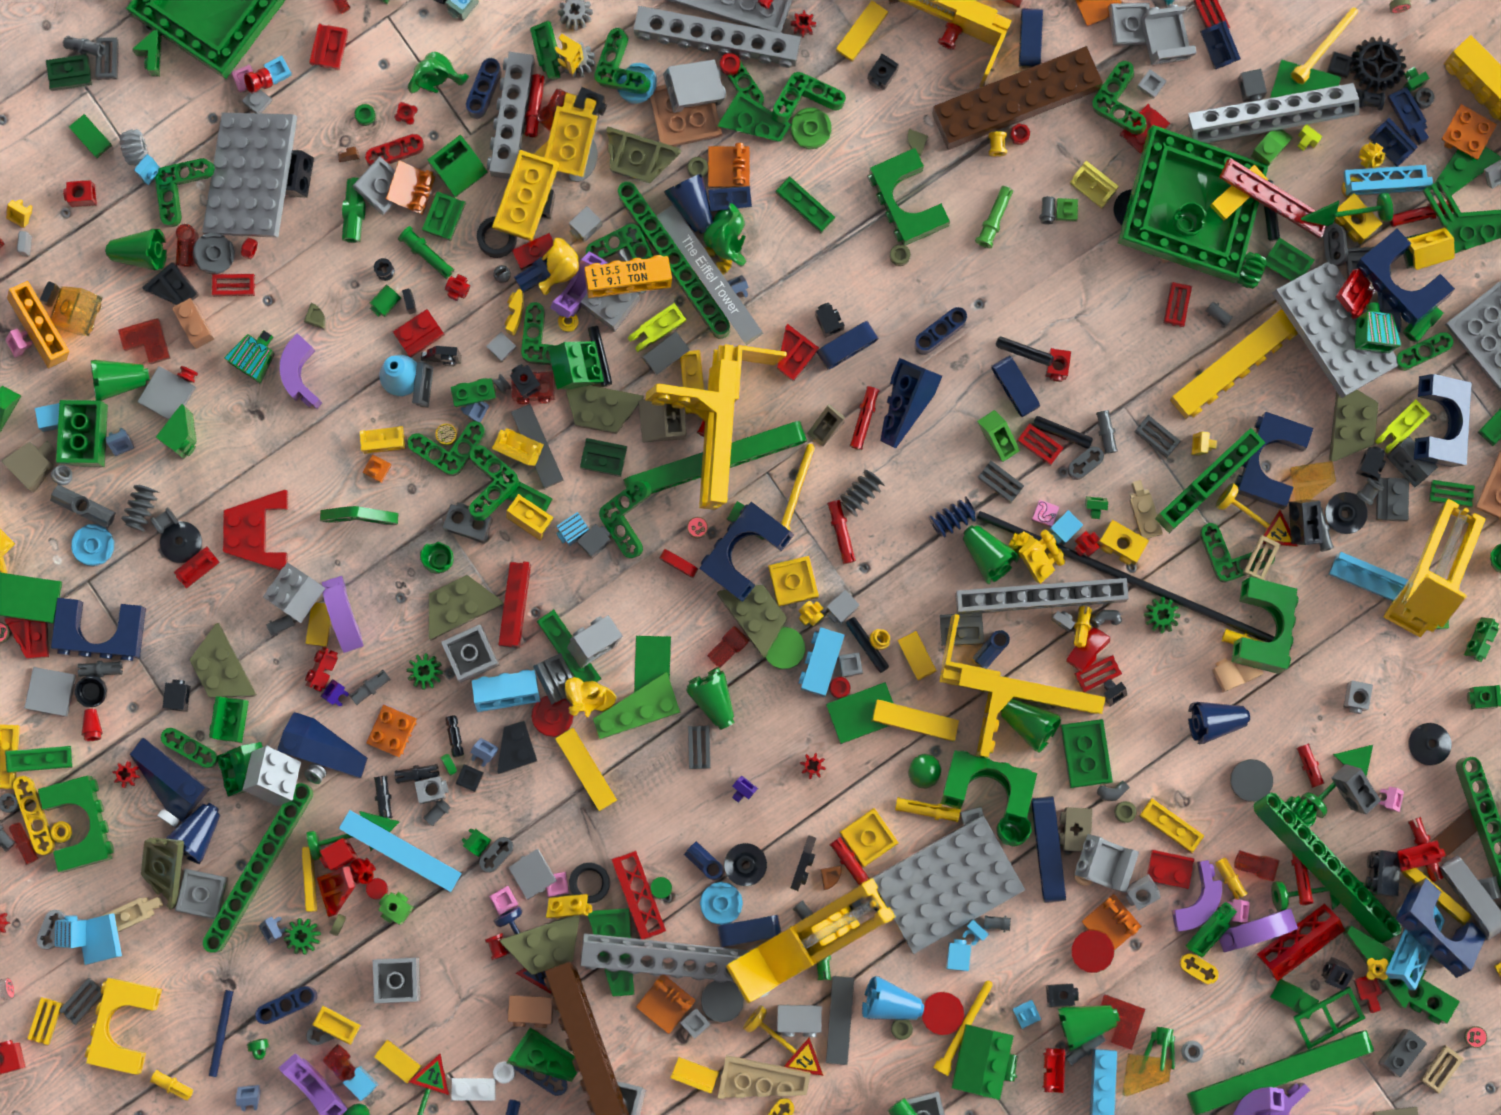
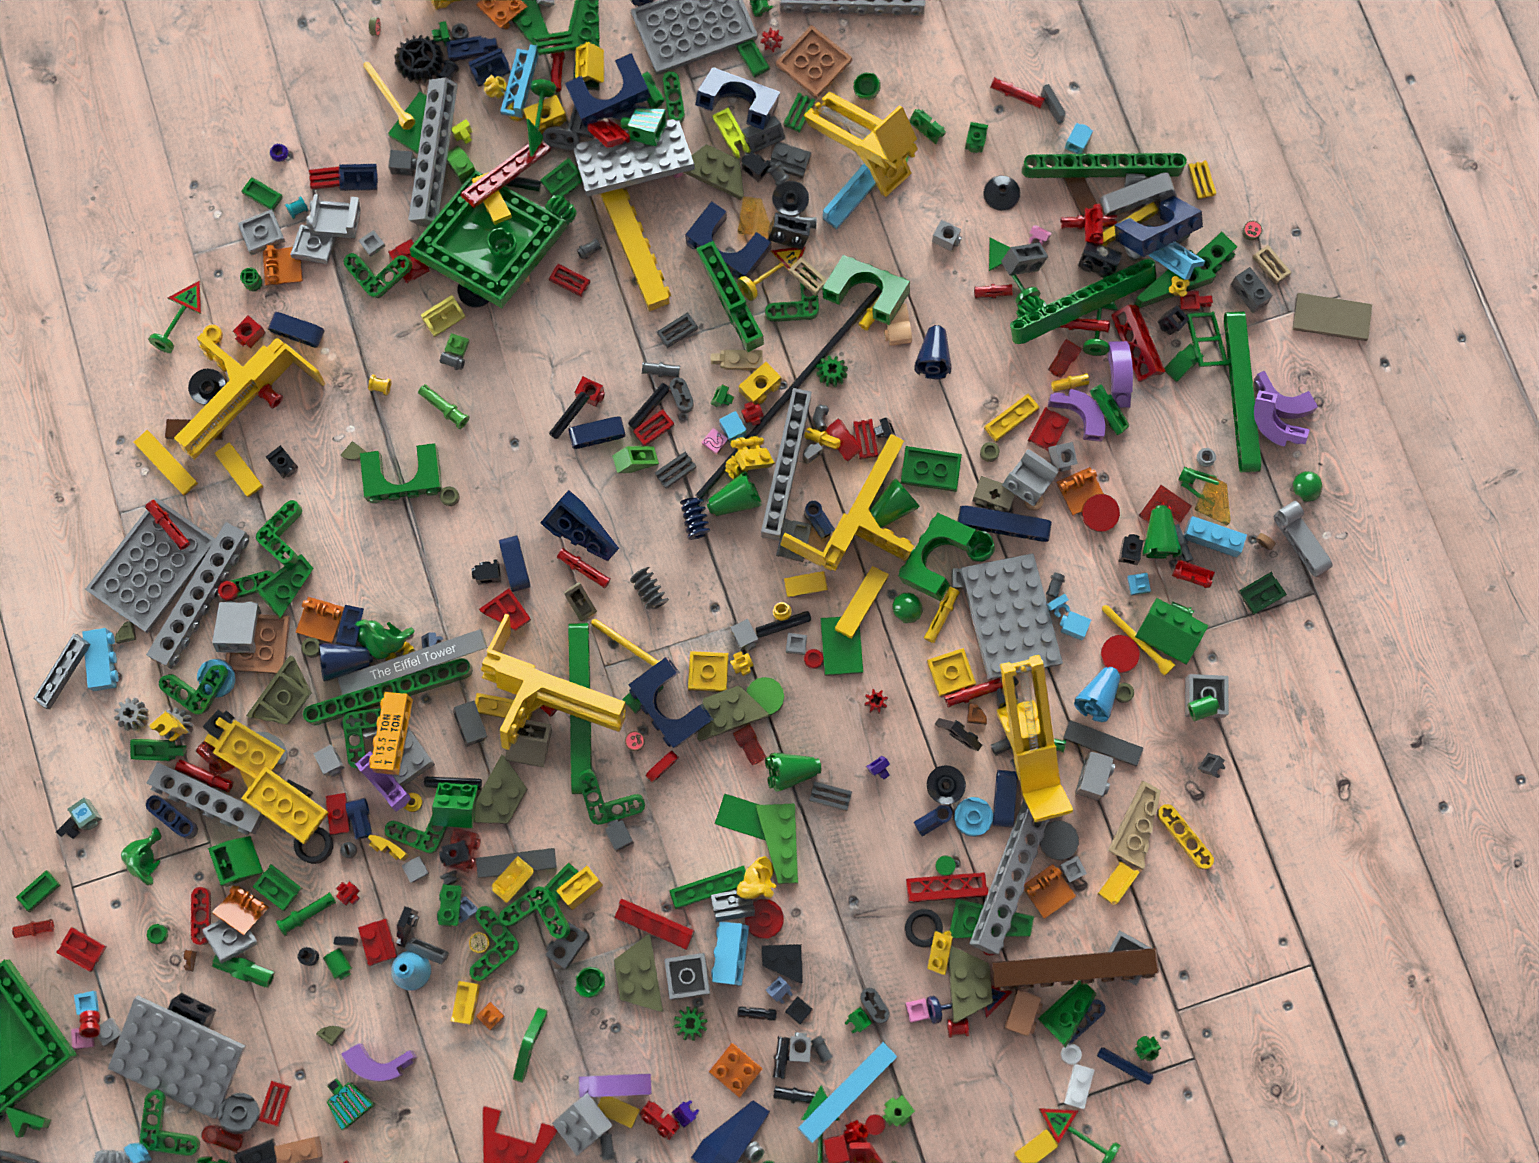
camera: 75 degrees left, 5 degrees down
red tile [241,237,258,260] -> none
dark grey pin [349,669,391,705] -> none
light grey brick [373,958,420,1003] -> none
red plate [394,102,418,125] -> none
green tile [440,754,457,776] -> none
light grey piece [508,849,557,900] -> none
yellow piece [539,238,579,295] -> none
bright pink tile [546,872,569,897] -> none
yellow tile [555,728,618,812] -> none
medium azure brick [556,512,589,546] -> none
light grey brick [567,615,623,668] -> none
dark green plate [580,438,628,477] -> none
neon yellow hinge [628,303,686,352] -> none
yellow piece [743,1005,823,1076] -> none
green tile [775,176,835,233] -> none
red gear [791,10,816,38] -> none
bright green tile [791,108,832,149] -> none
medium azure brick [798,627,845,697] -> none
red pin [827,500,856,564] -> none
dark blue beam [914,307,967,355] -> none
reddish brown brick [932,46,1103,150] -> none
red tile [1010,123,1031,145] -> none
dark grey arm [1097,780,1130,801] -> none
yellow beam [1179,953,1219,984] -> none
yellow tile [1191,431,1217,456] -> none
bright pink tile [1227,900,1250,923] -> none
dark grey tile [1230,759,1273,802] -> none
black tile [1327,52,1354,79] -> none

